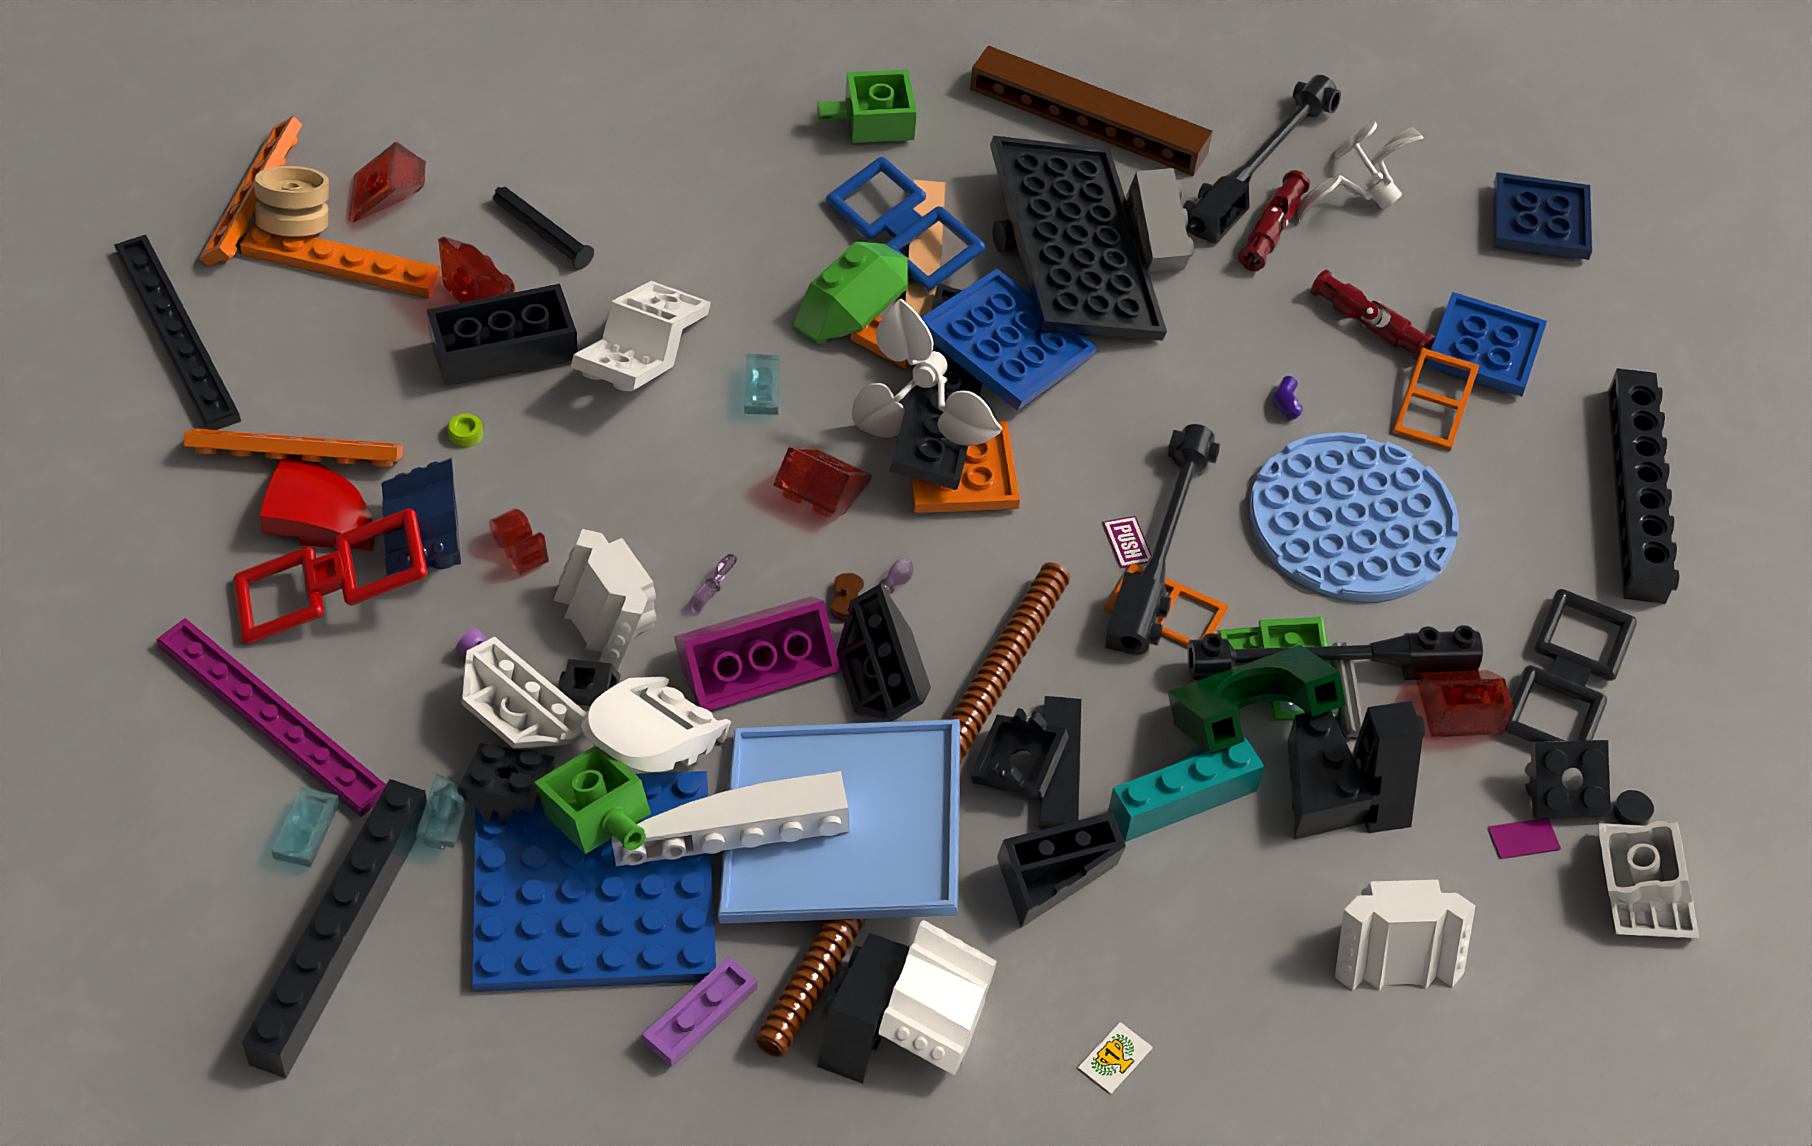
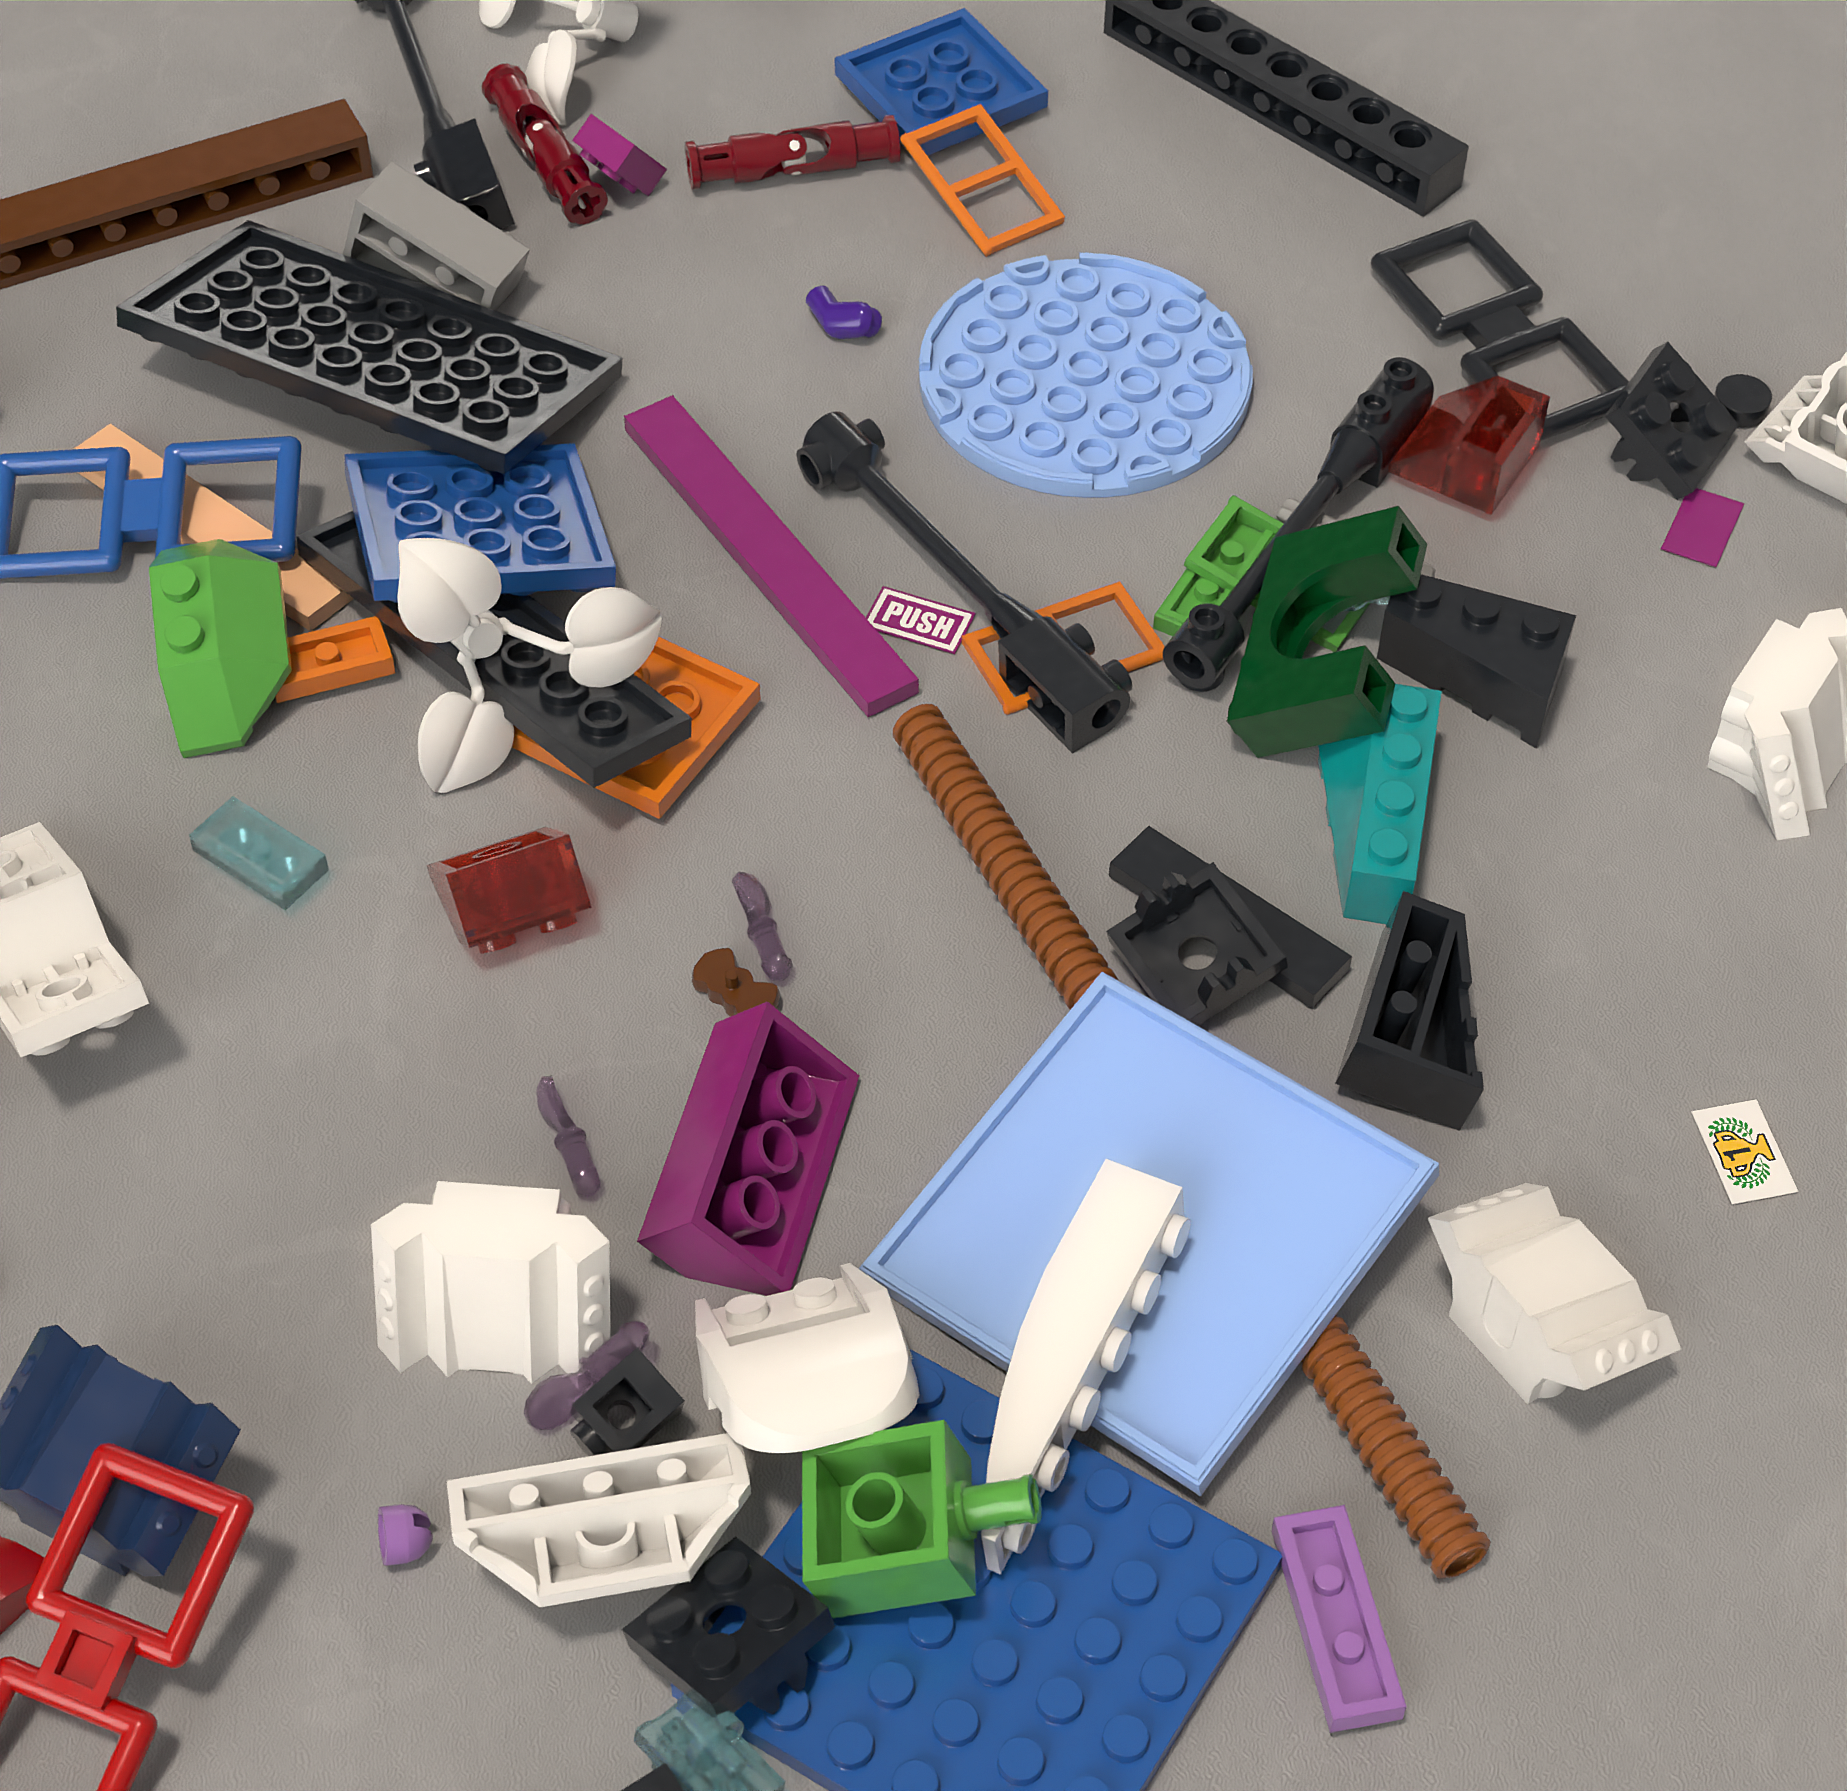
camera: 50 degrees left, 0 degrees up
clear red leg [489,508,549,575] -> none
black wedge [817,932,910,1084] -> none
black wedge [836,583,931,721] -> none
black tile [992,219,1016,253] -> none
black wedge [1352,701,1425,833] -> none
none -> clear purple piece [524,1320,650,1430]
none -> magenta piece [572,114,667,197]
none -> magenta tile [624,395,919,717]

